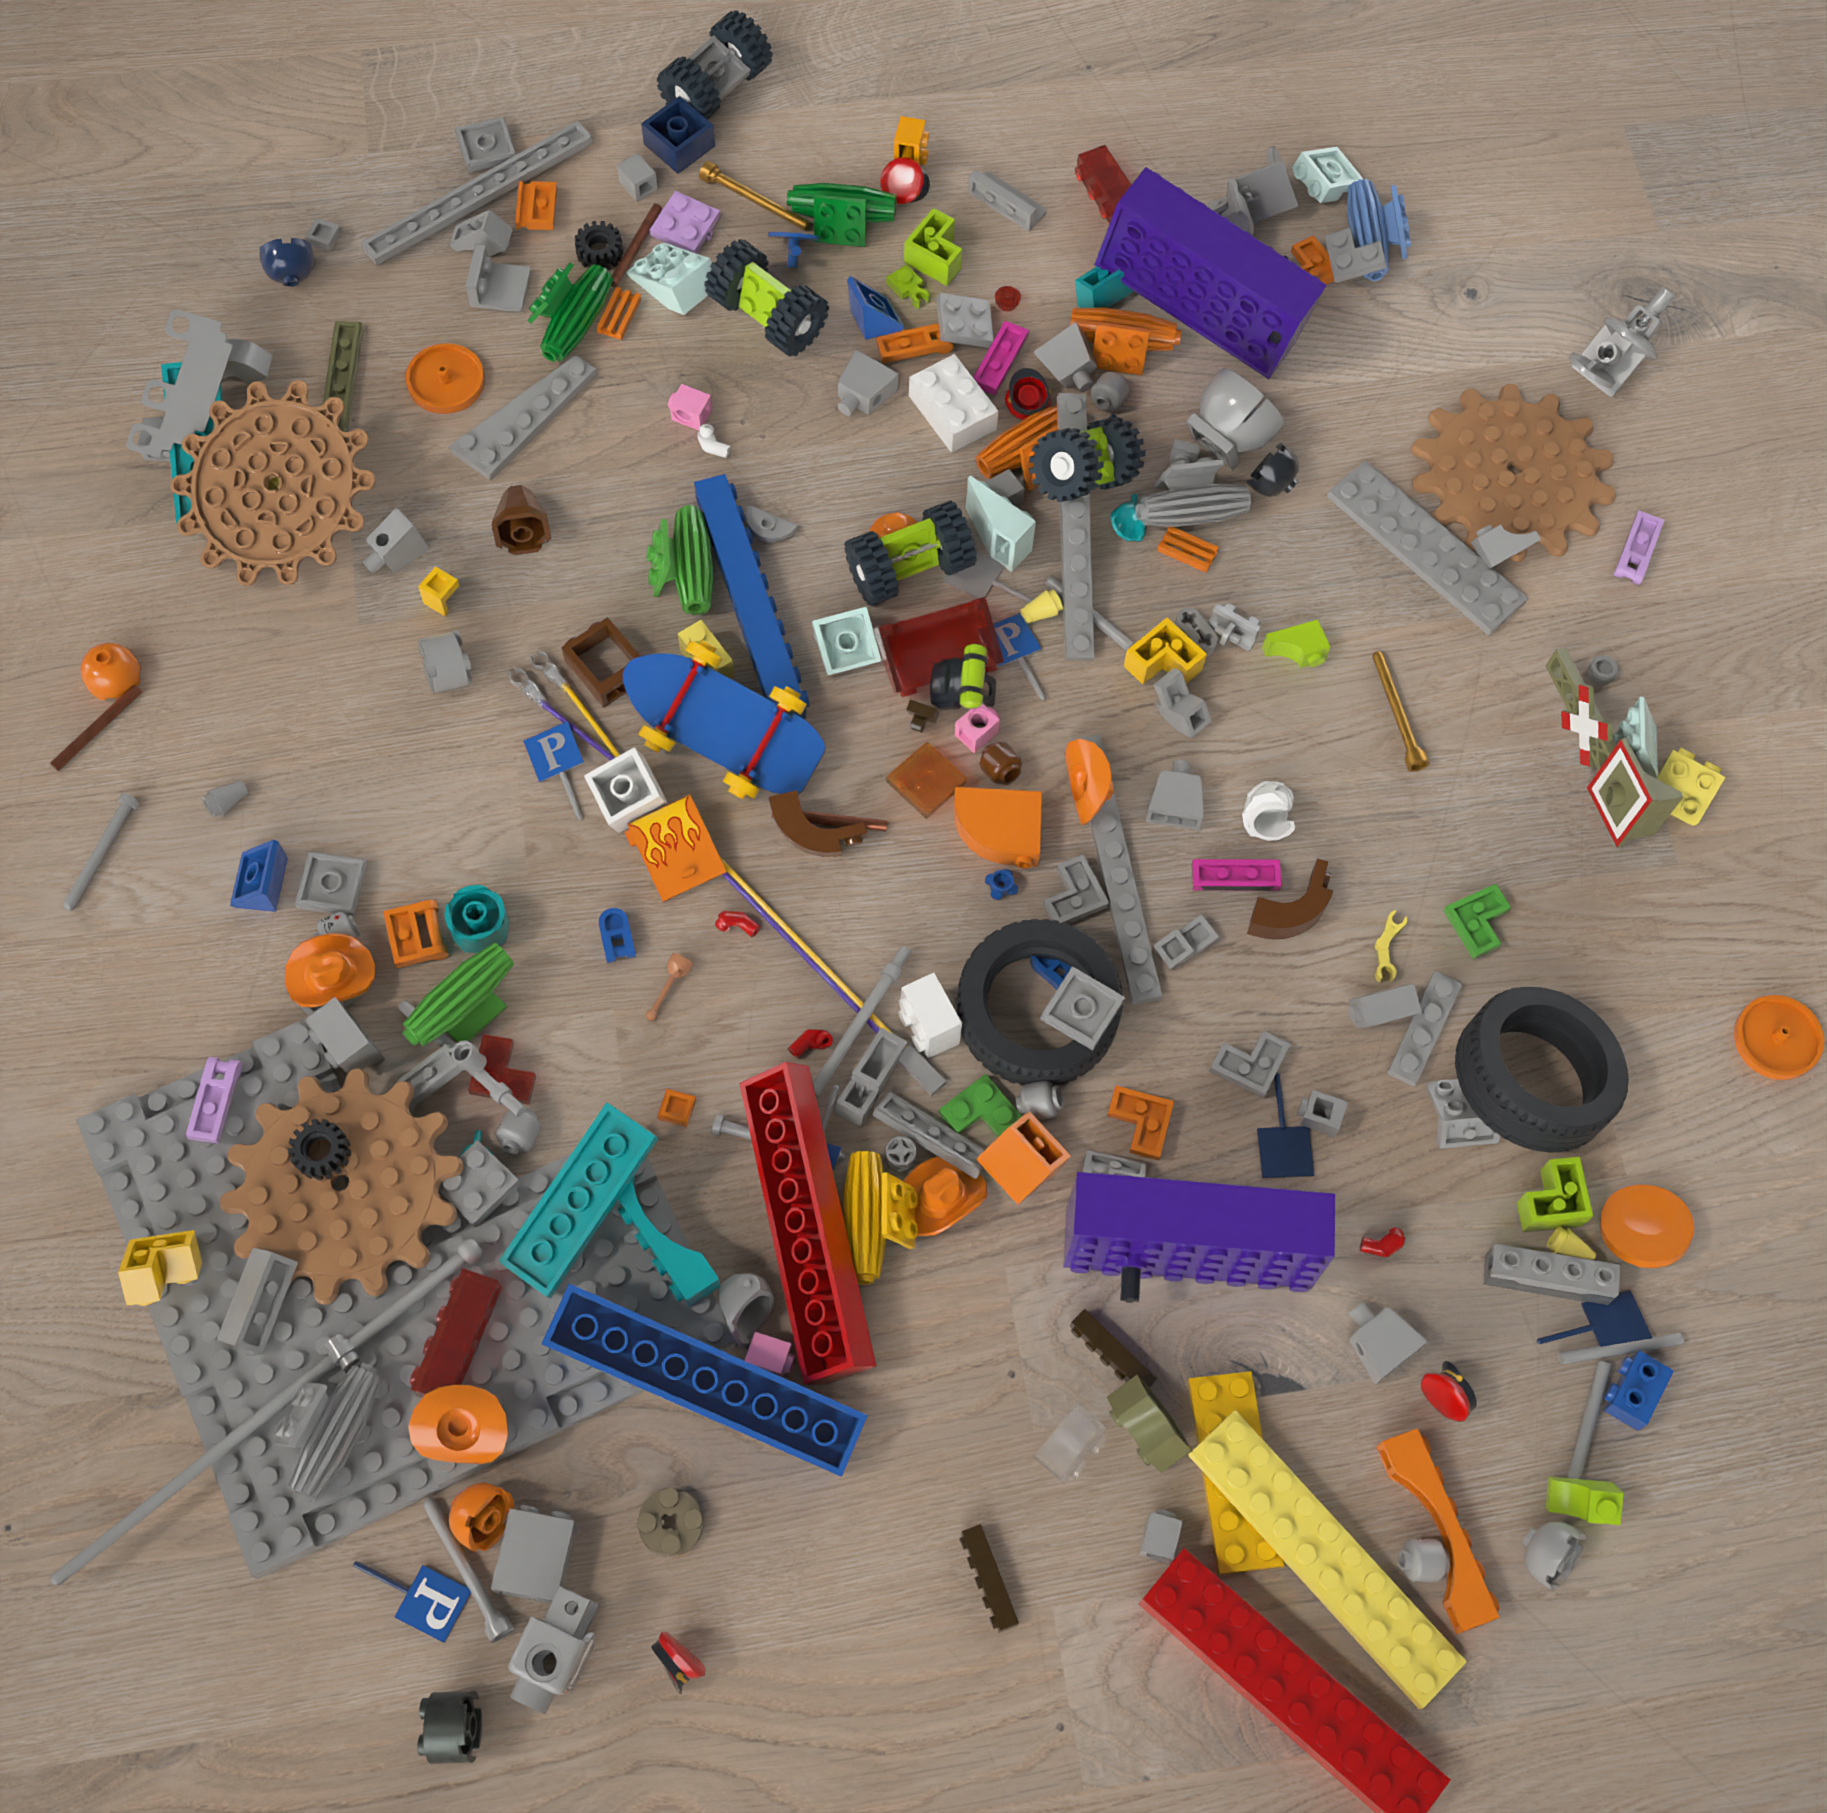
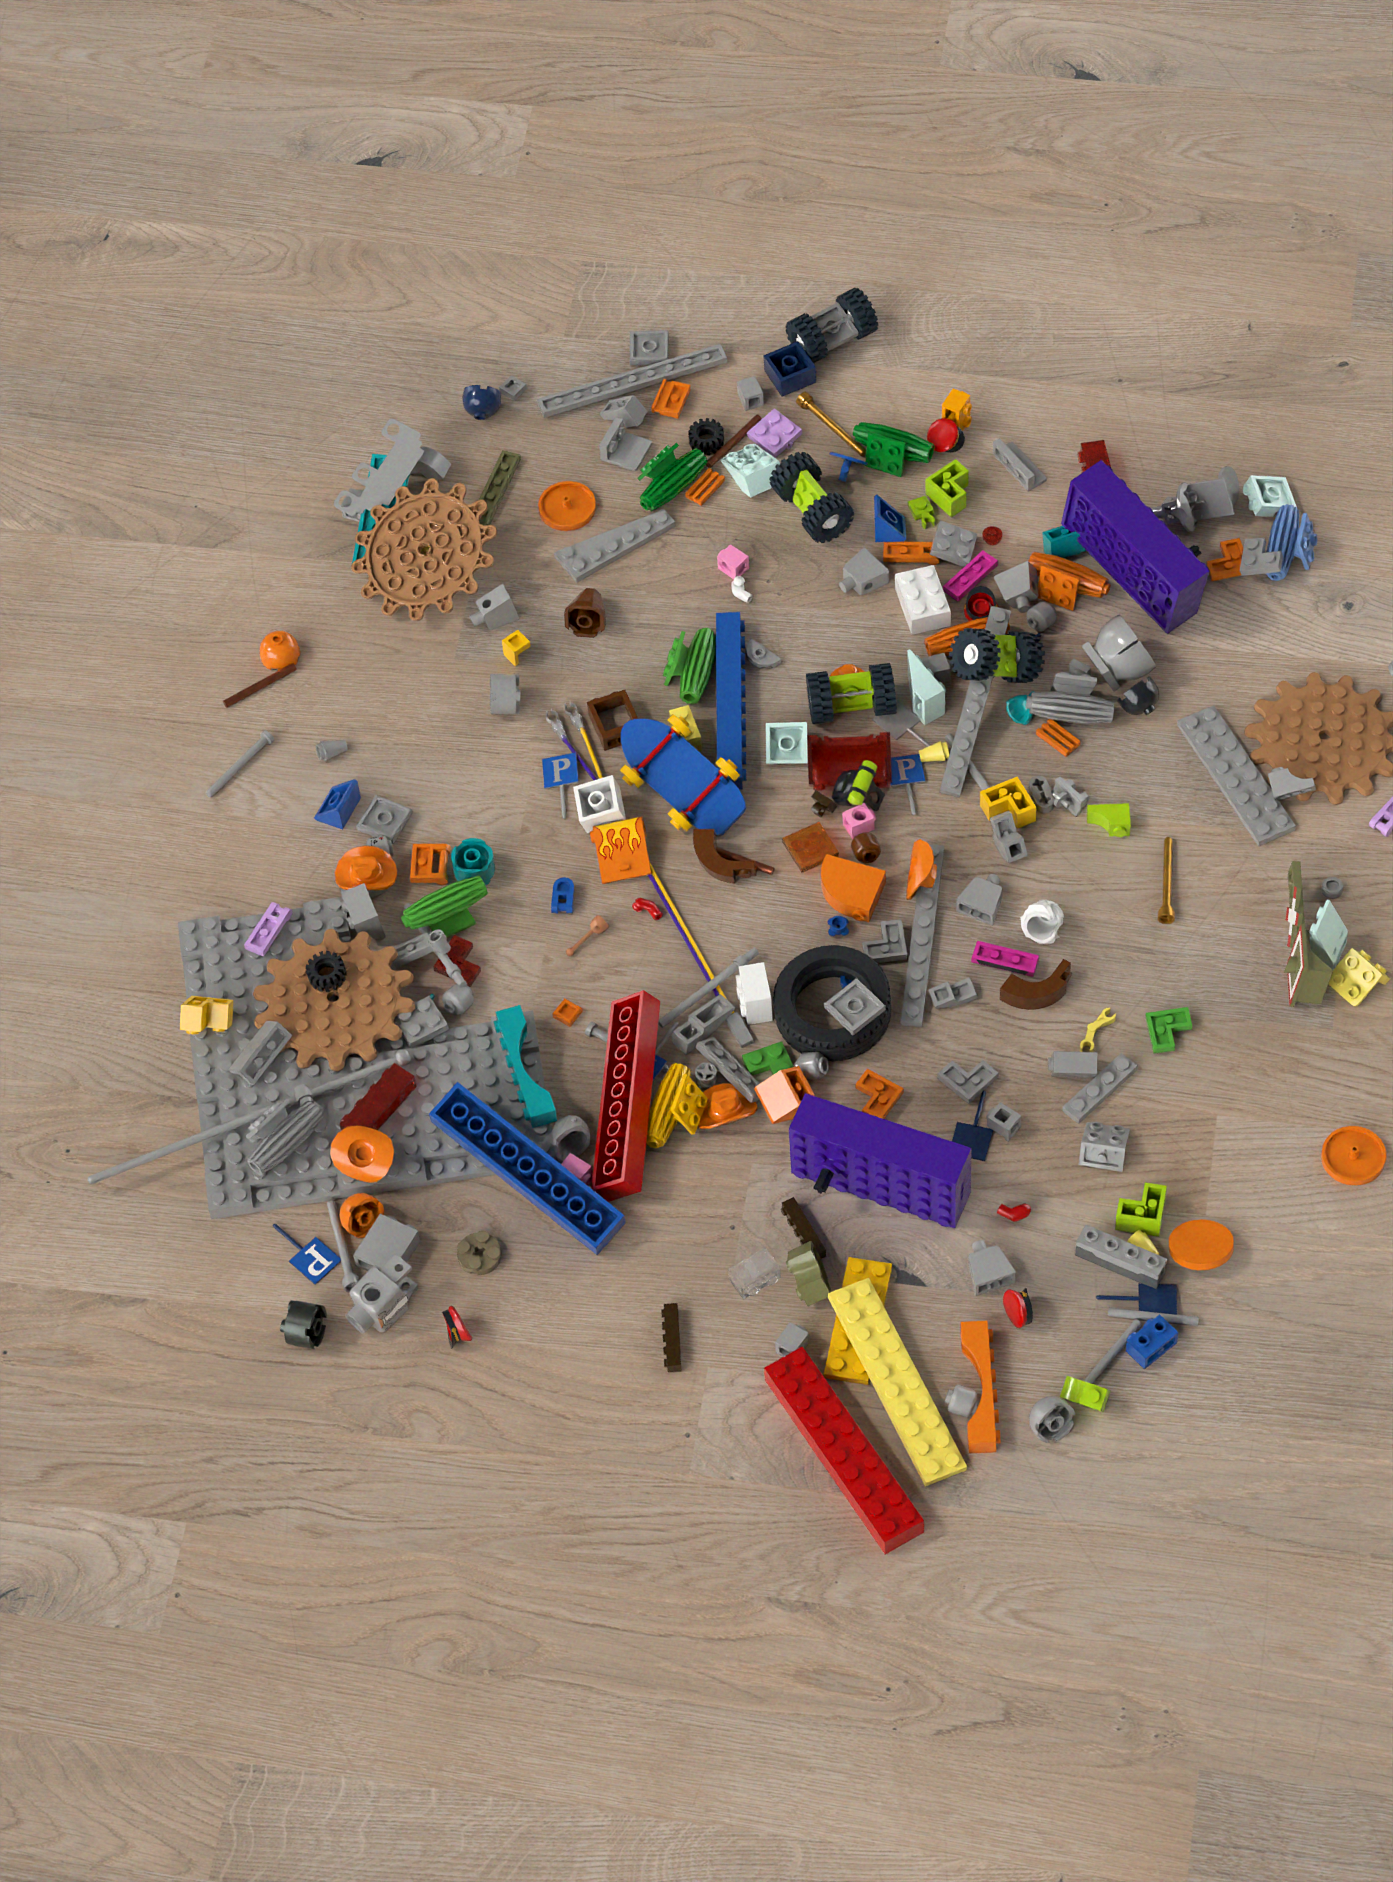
camera: 25 degrees right, 10 degrees down
teal plate [498,1102,659,1298] -> none
red arm [787,1029,833,1059] -> none
black tyre [1455,987,1629,1153] -> none

